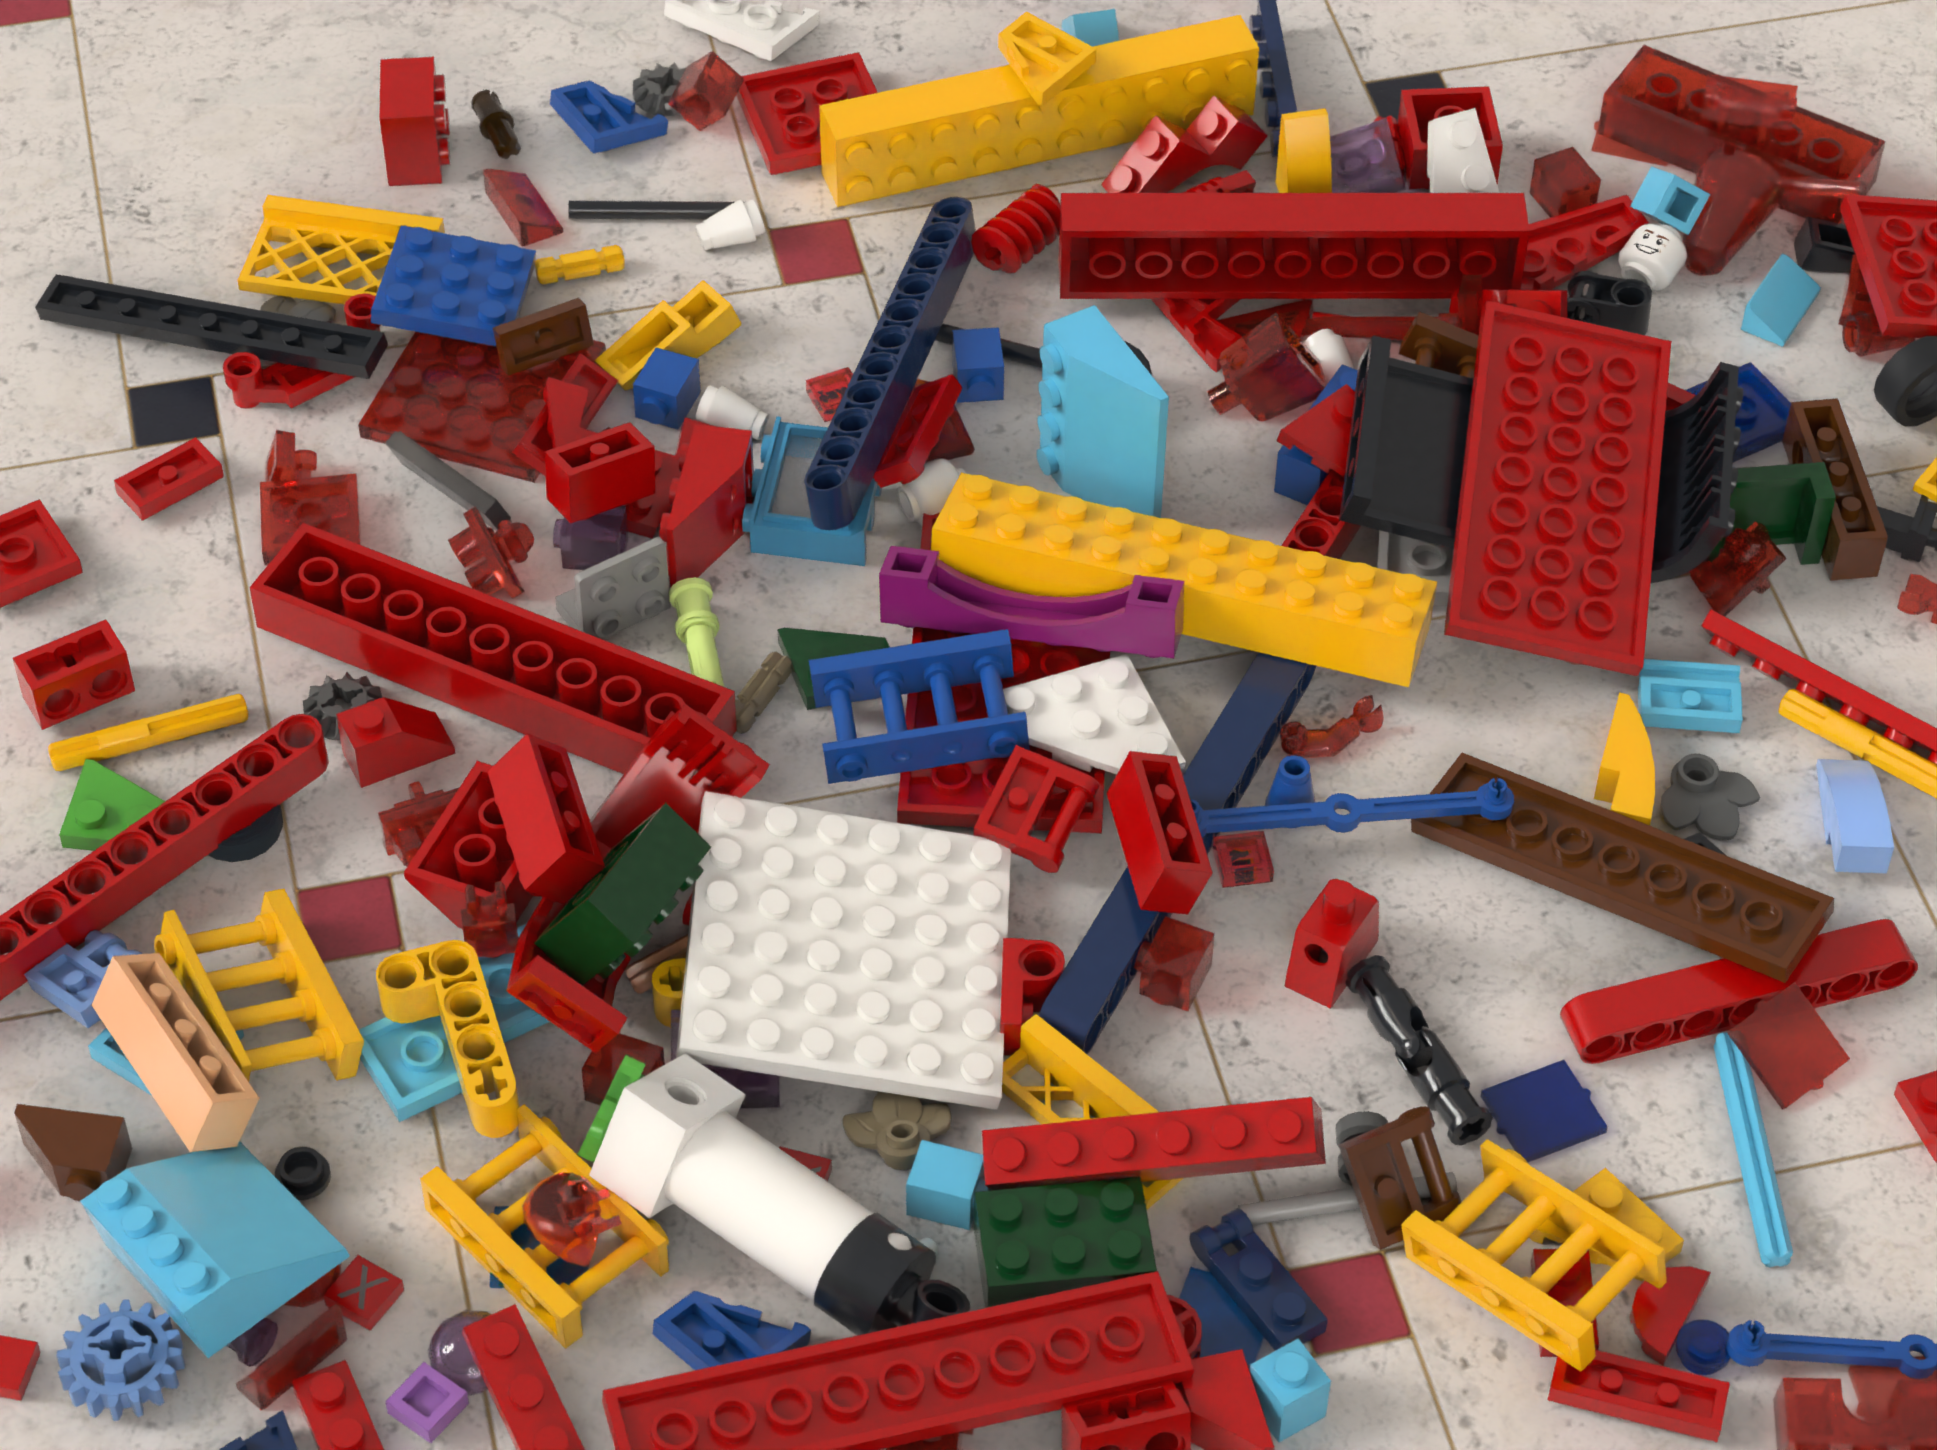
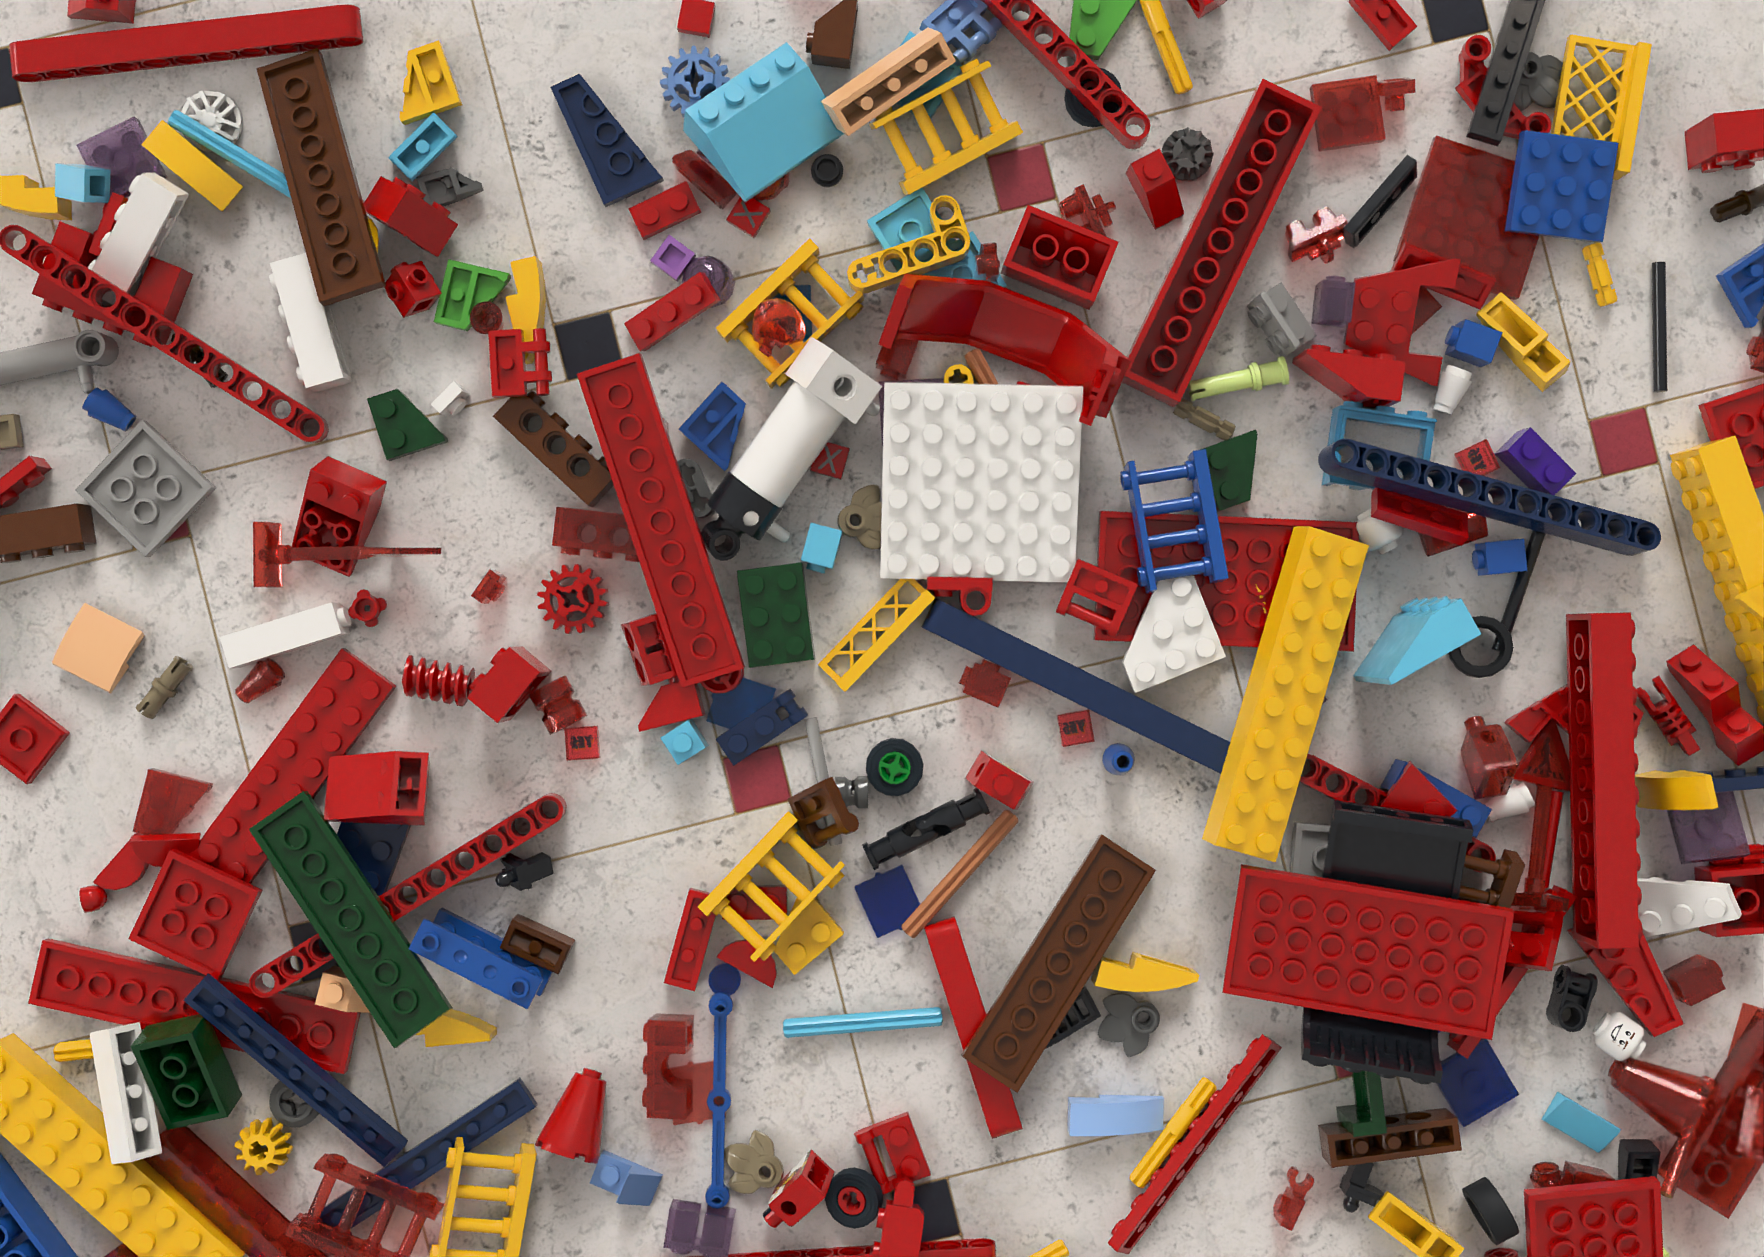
camera: 90 degrees right, 40 degrees up
clear red slope [483,169,563,247] -> none
red brick [487,733,605,905] -> none
reddish brown plate [493,298,594,376] -> none
dark green brick [534,803,711,986] -> none
red brick [545,422,656,524] -> none
bright green wing [577,1054,646,1163] -> none
white cone [695,199,765,251] -> none
magenta arch [879,546,1184,659] -> none
red piece [971,183,1060,273] -> none
red brick [982,1097,1326,1190] -> none
red brick [1107,751,1213,915] -> none
blue piece [1191,778,1514,838] -> none
clear red arm [1280,695,1384,758] -> none
medium azure brick [1630,166,1710,235] -> none
medium azure plate [1638,659,1743,733] -> none
clear red hips [1690,521,1787,616] -> none
clear red piece [1727,982,1850,1109] -> none
none -> black wheel [866,738,924,796]
none -> nougat axle [902,810,1019,938]
none -> dark purple brick [1495,427,1577,495]

